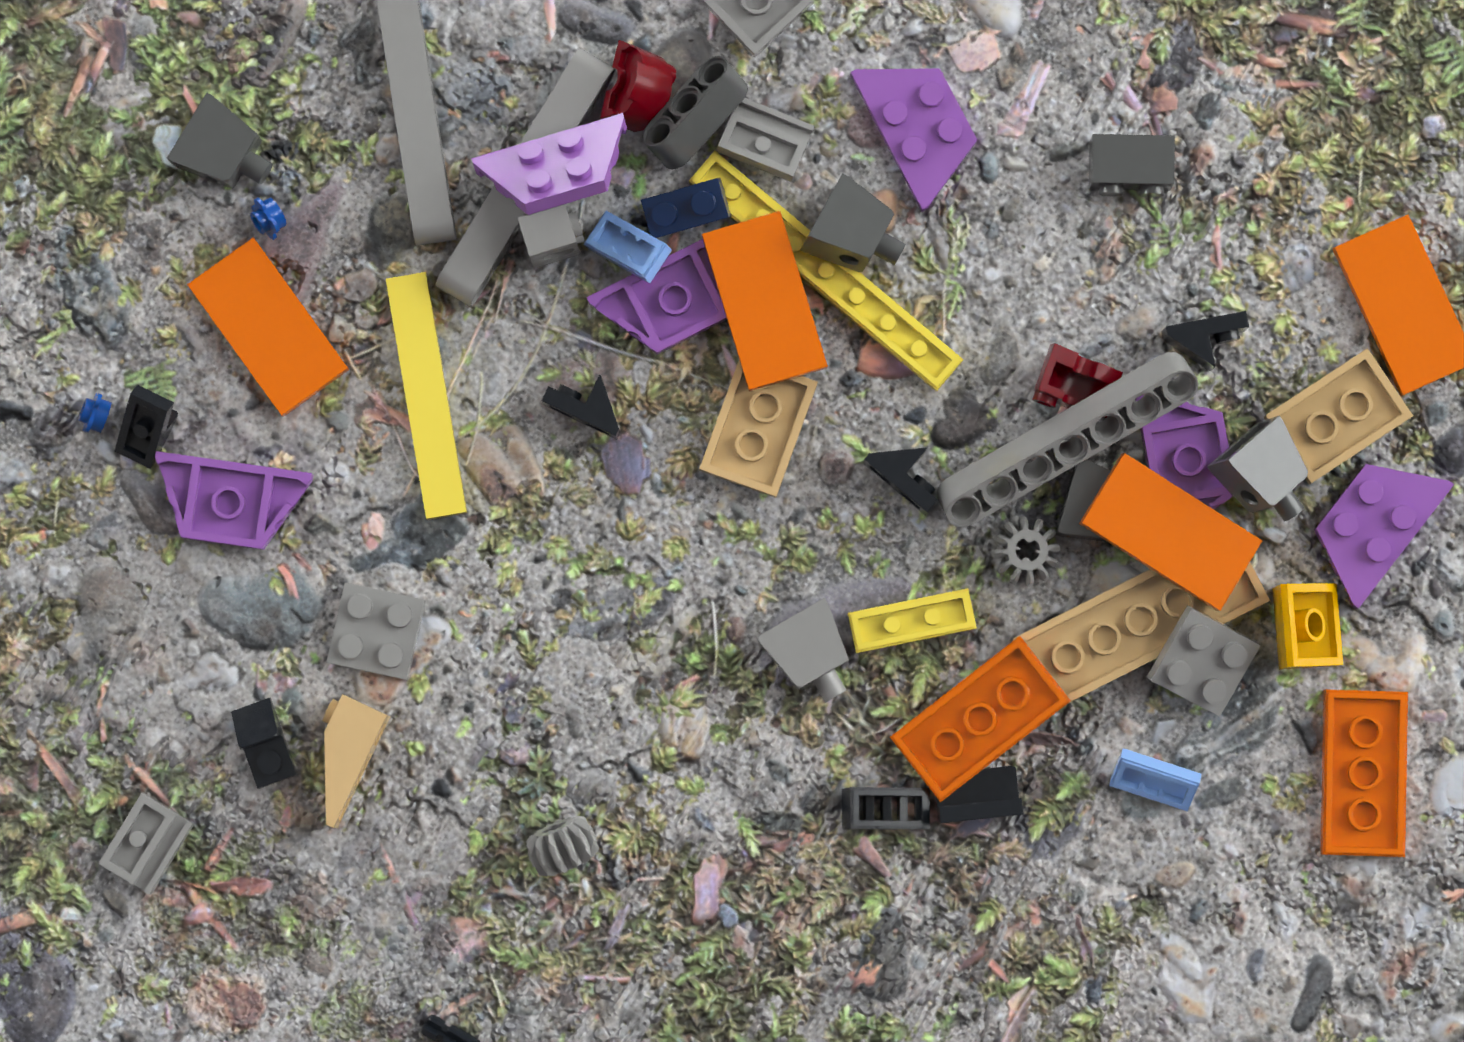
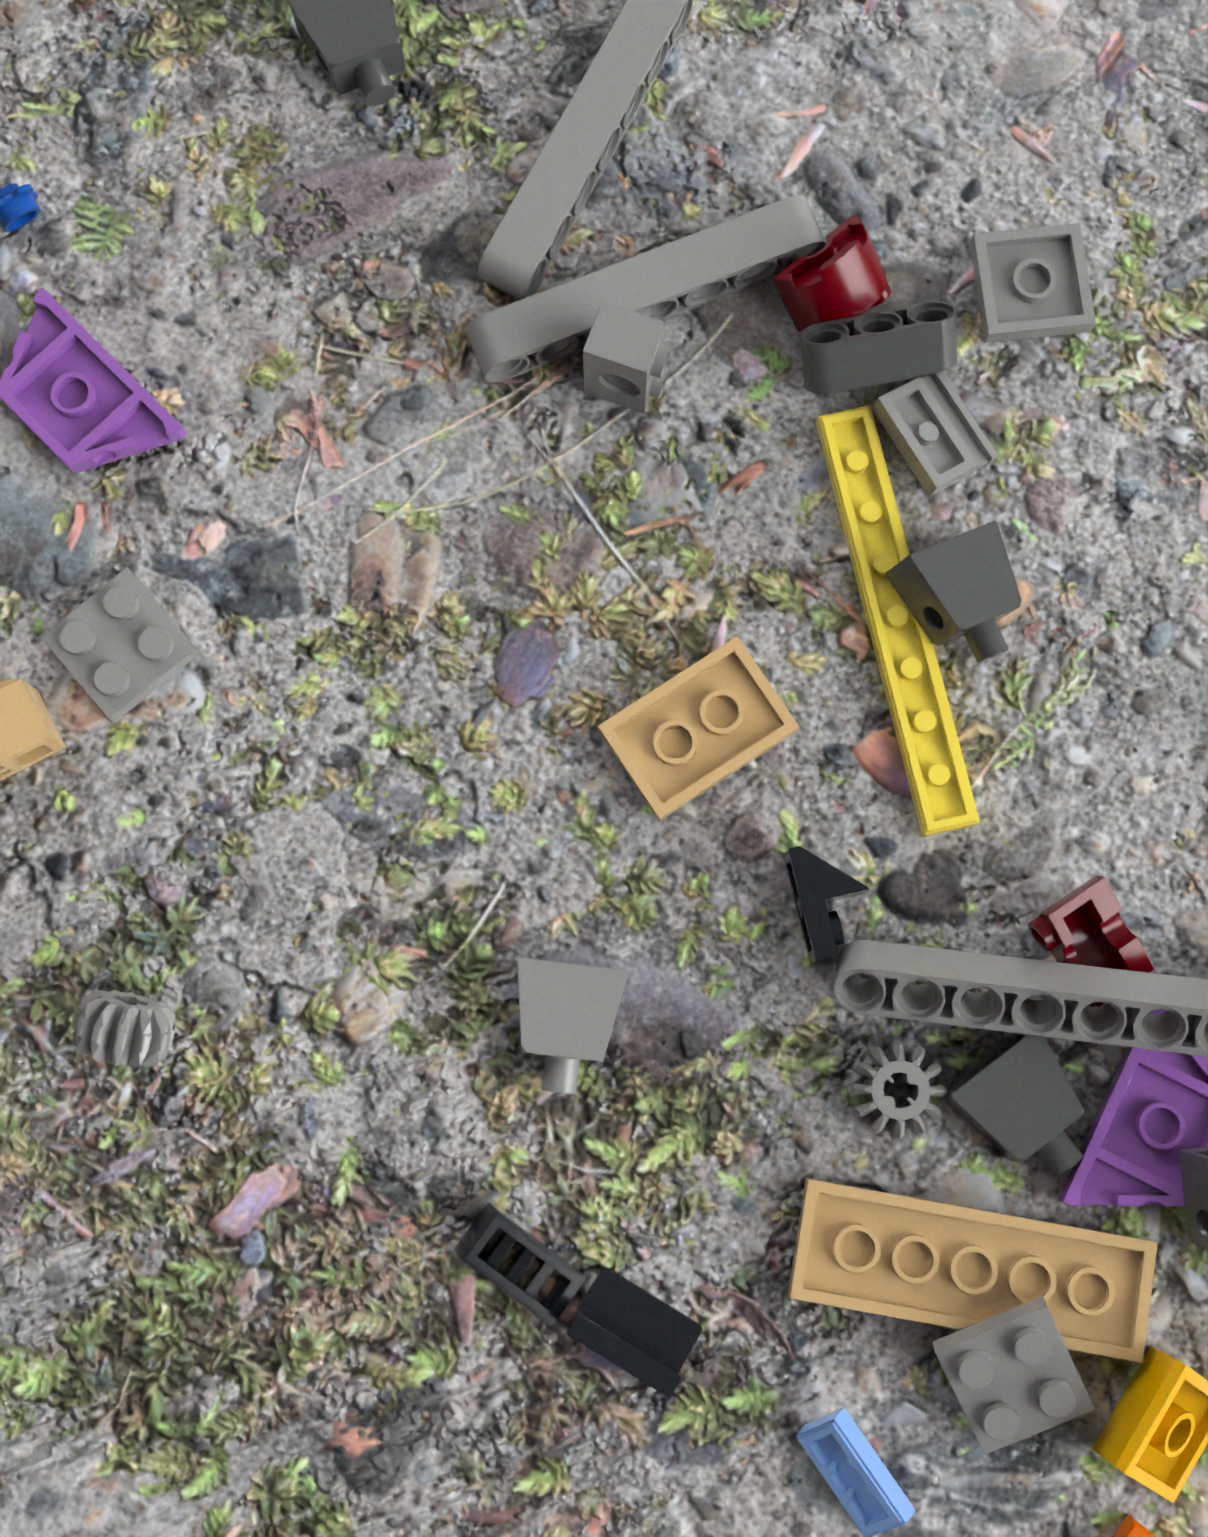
camera: 35 degrees right, 5 degrees down
black slope [114,385,178,469] -> none
orange tile [187,237,349,417] -> none
blue plate [250,198,286,240] -> none
light yellow tile [386,272,467,520] -> none
wing [471,113,627,215] -> none
black slope [541,375,620,440] -> none
light blue plate [584,211,672,283] -> none
medium lavender wing [586,239,727,355] -> none
dark blue plate [641,177,731,238] -> none
orange tile [702,211,828,391] -> none
light yellow tile [847,588,977,654] -> none
medium lavender wing [850,68,977,212] -> none
orange tile [890,636,1071,802] -> none
orange tile [1079,453,1262,611] -> none

